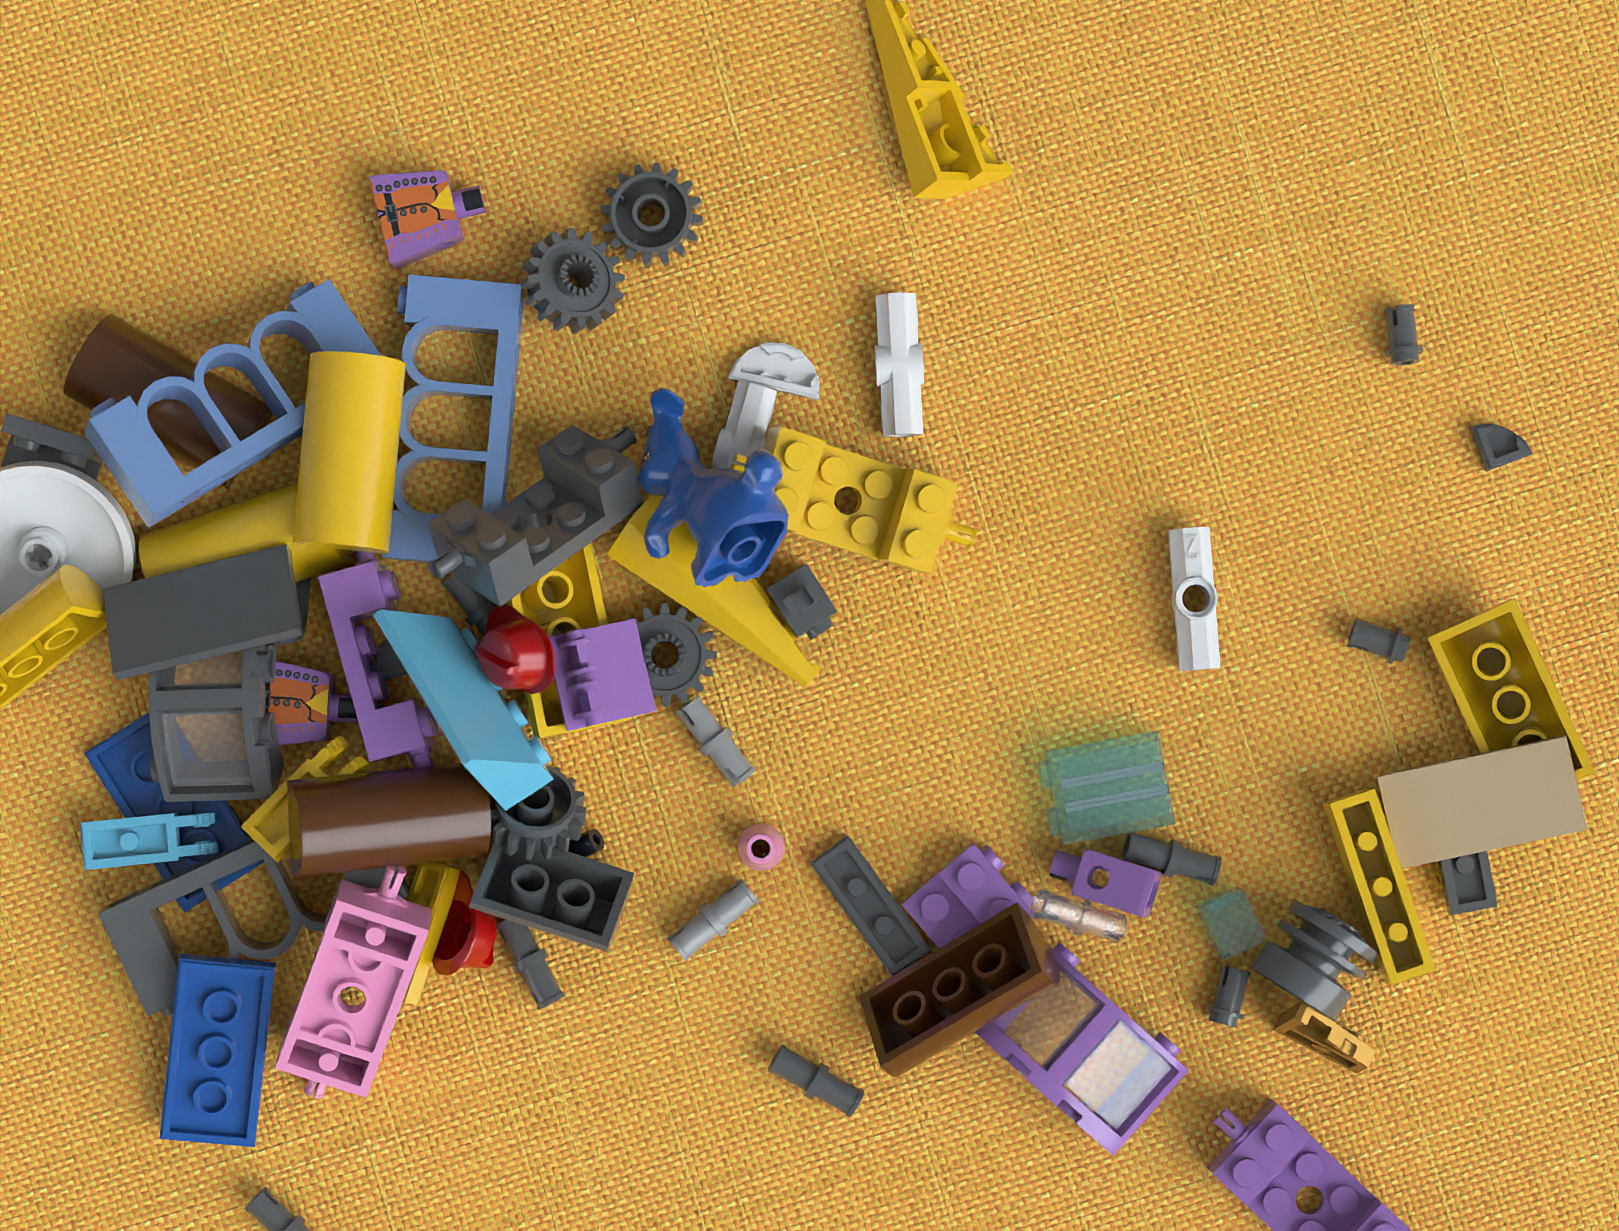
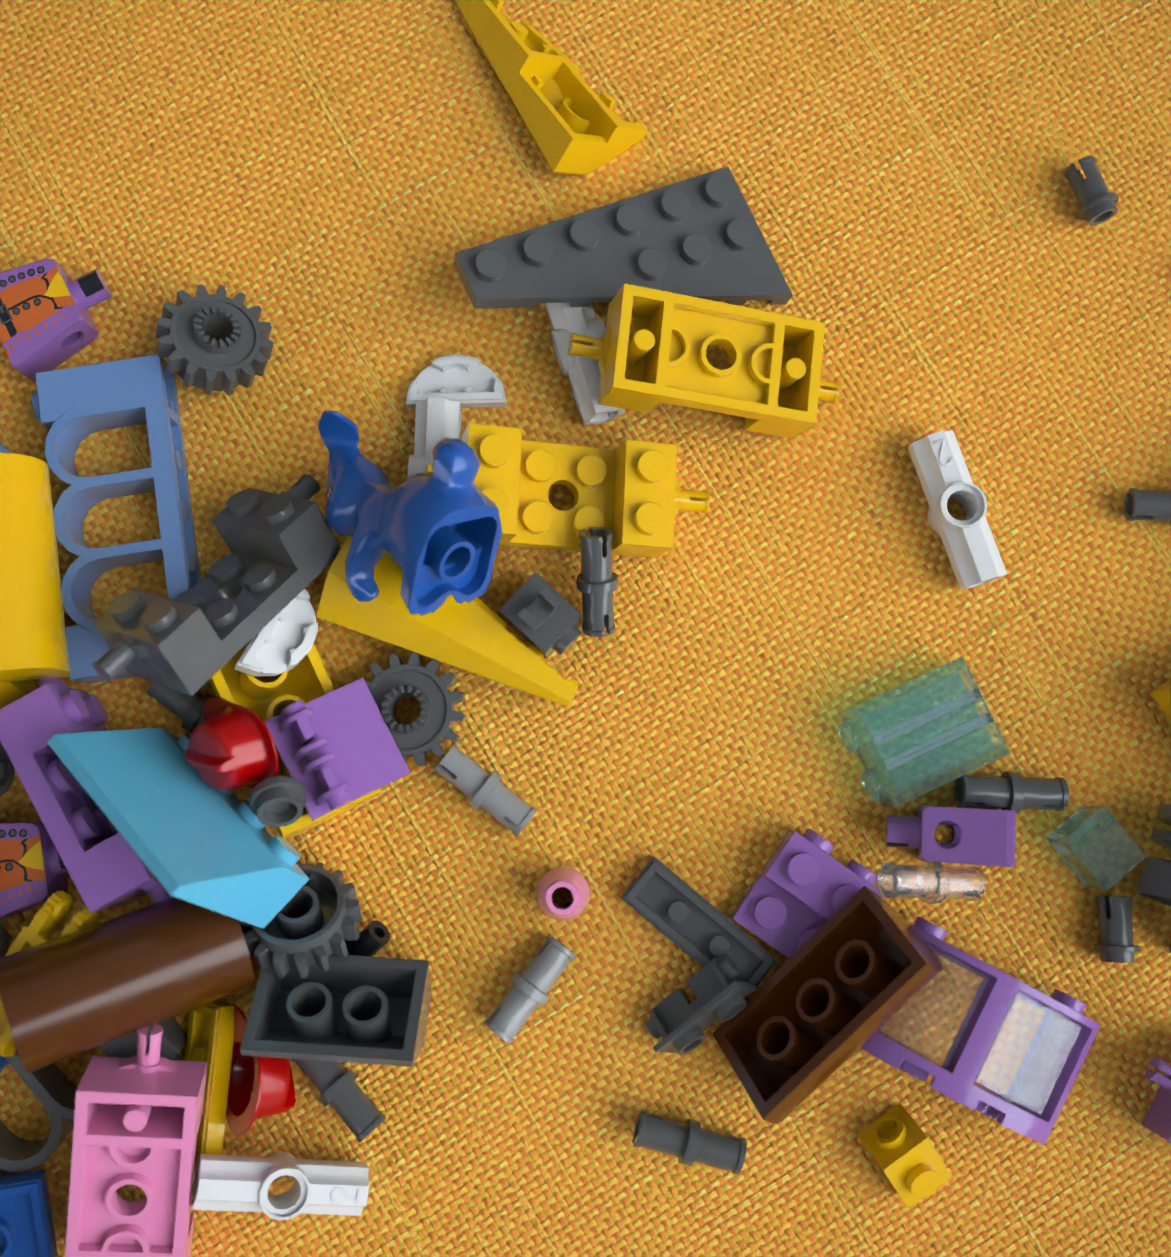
camera: 10 degrees left, 5 degrees down
dark grey gear [600,163,703,268] -> none
none -> white piece [191,1151,369,1221]
none -> white tile [234,589,318,677]
none -> dark grey plate [249,776,307,827]
none -> dark grey wing [453,166,793,308]
none -> yellow brick [568,283,839,439]
none -> dark grey pin [576,527,618,637]
none -> dark grey hinge [645,955,757,1055]
none -> yellow bracket [858,1104,952,1209]

